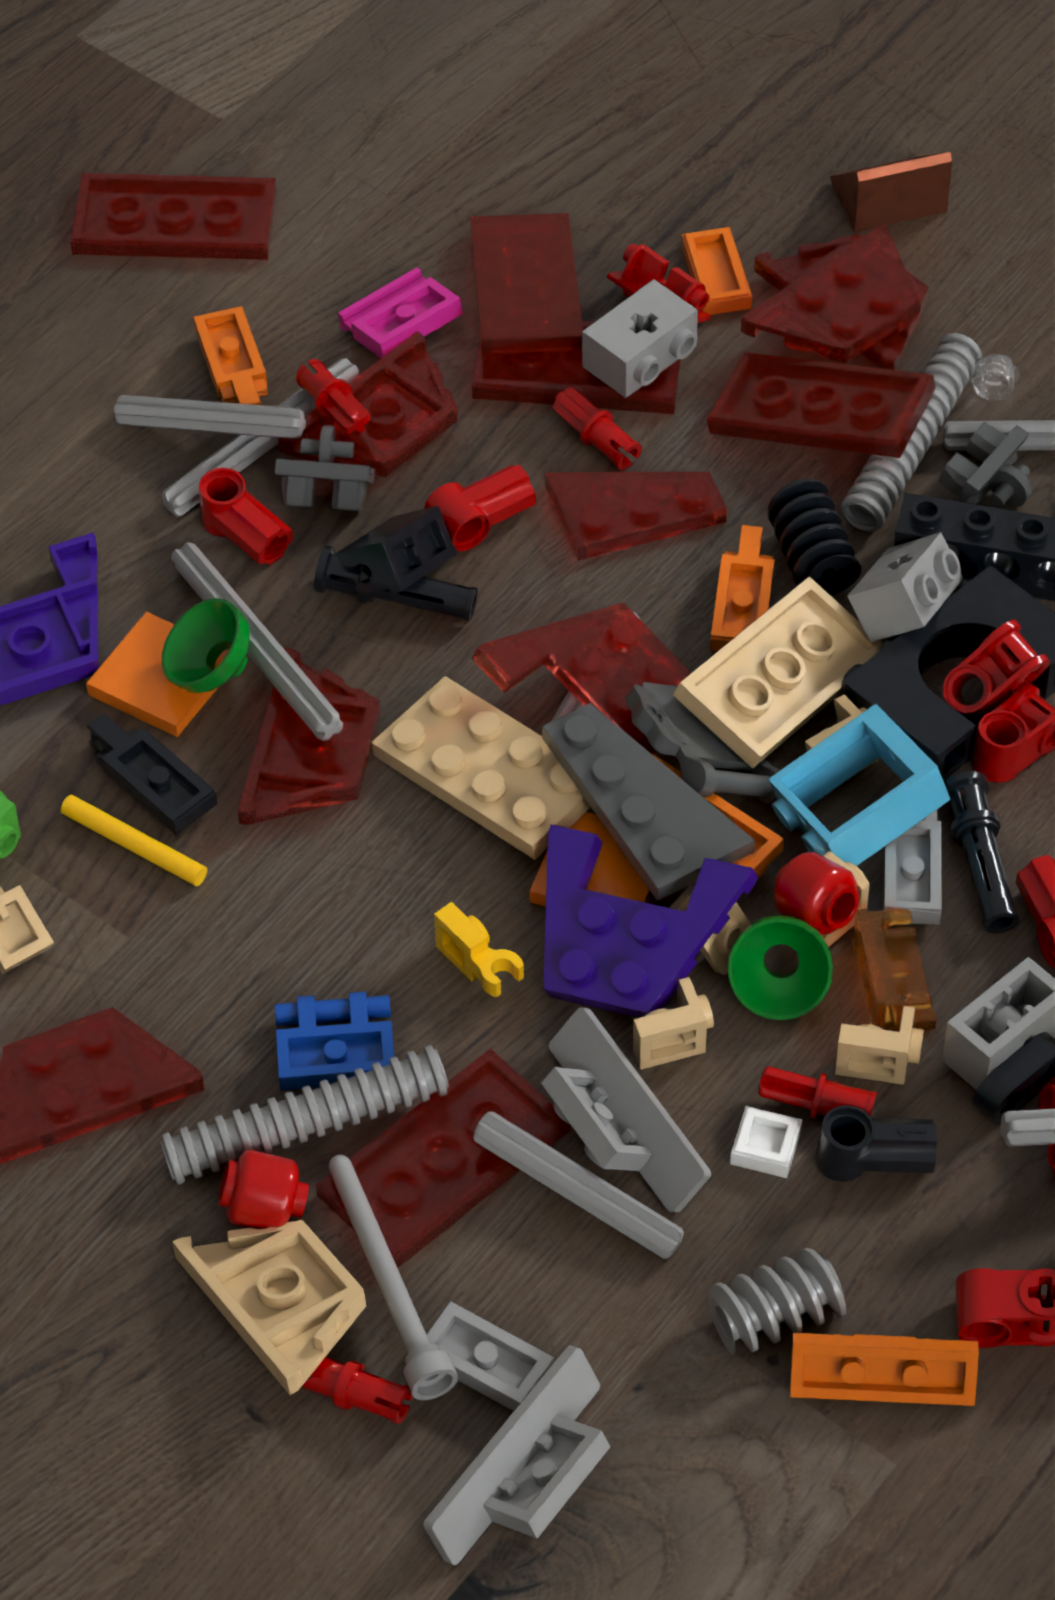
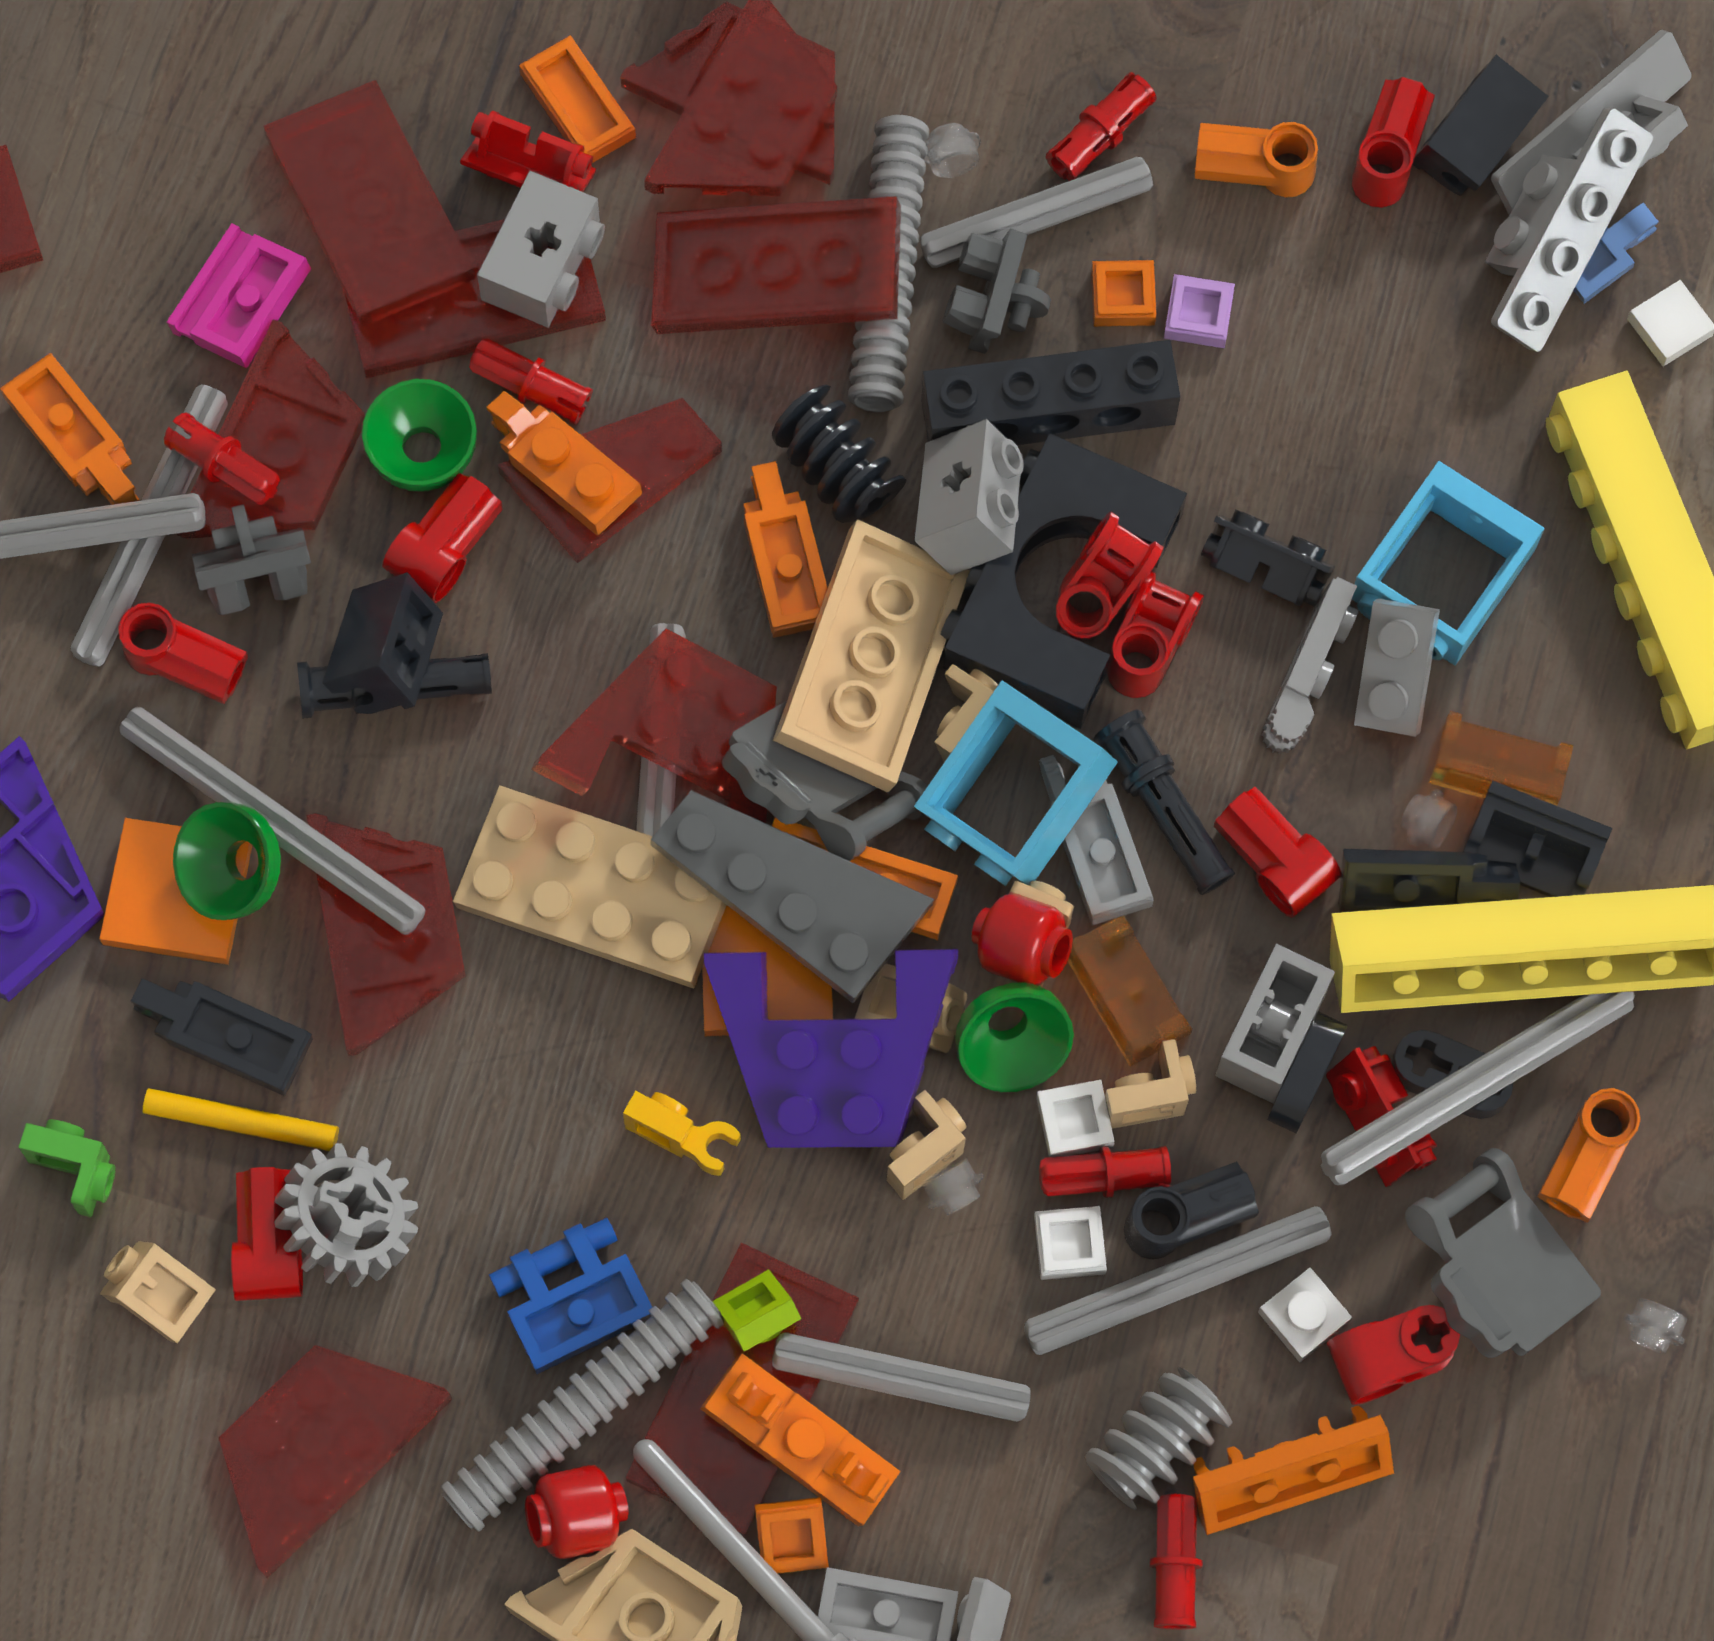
camera: 25 degrees left, 20 degrees up
light grey bracket [541,1007,711,1212] -> none
none -> red piece [231,1167,303,1301]
none -> light grey gear [274,1143,418,1287]
none -> green piece [362,379,477,491]
none -> orange hinge [486,391,643,535]
none -> orange plate [700,1353,901,1527]
none -> lime plate [712,1269,801,1352]
none -> orange tile [755,1497,829,1574]
none -> clear plate [922,1158,984,1215]
none -> light grey axle [1024,1206,1332,1355]
none -> white plate [1036,1080,1115,1157]
none -> red axle [1149,1494,1203,1630]
none -> white plate [1258,1267,1353,1363]

